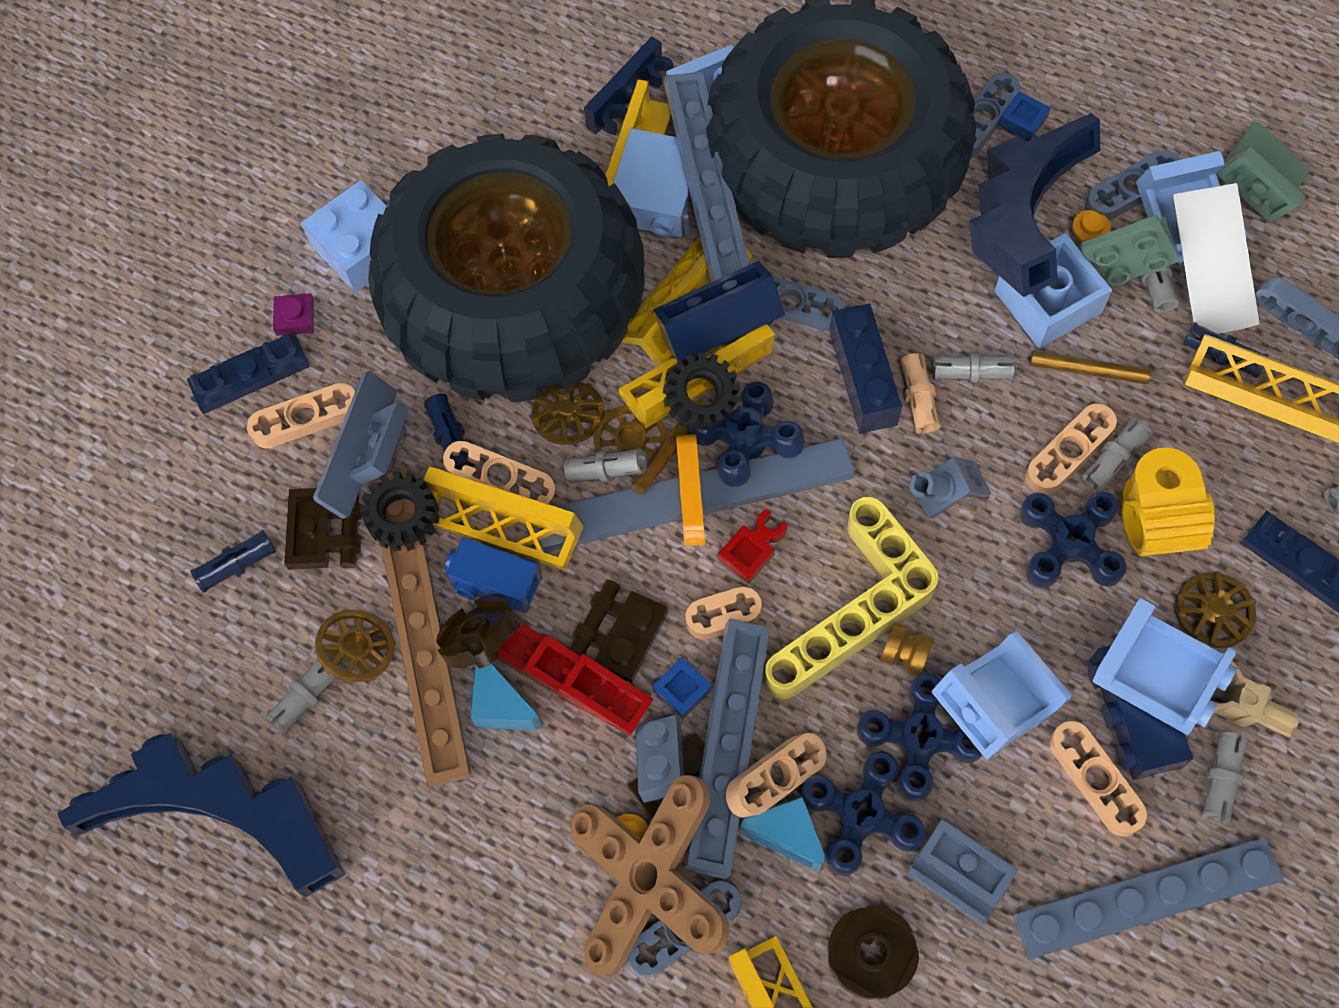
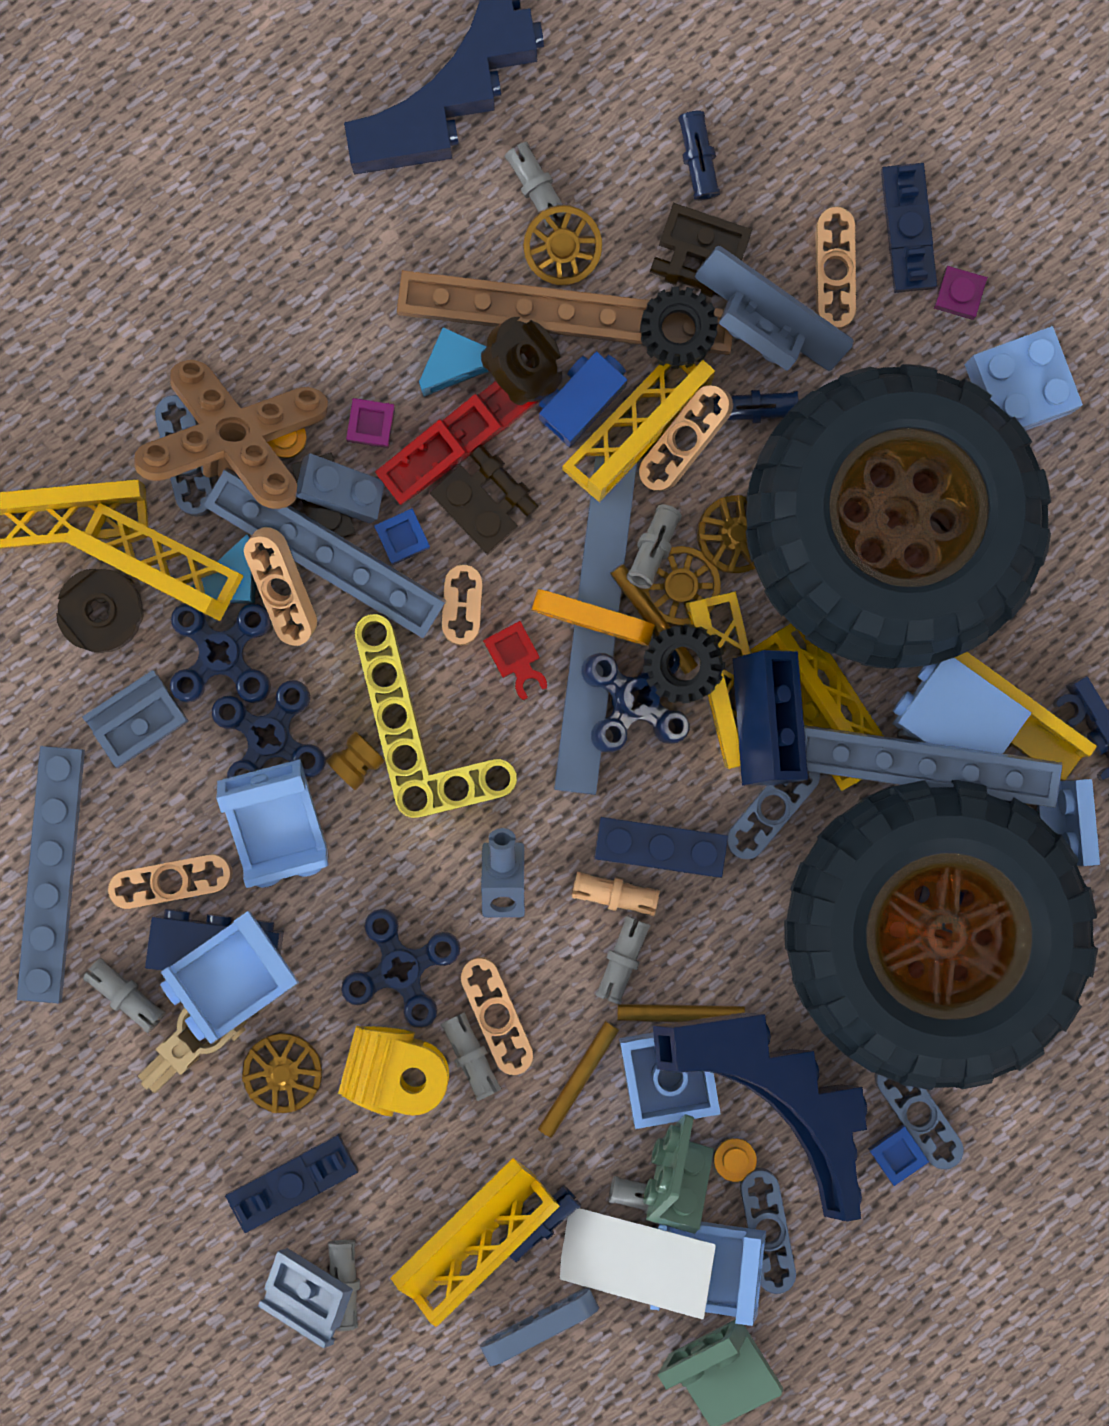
camera: 100 degrees right, 20 degrees up
none -> yellow fence [64,503,244,621]
none -> magenta plate [346,398,395,448]
none -> pearl gold bar [617,1004,745,1022]

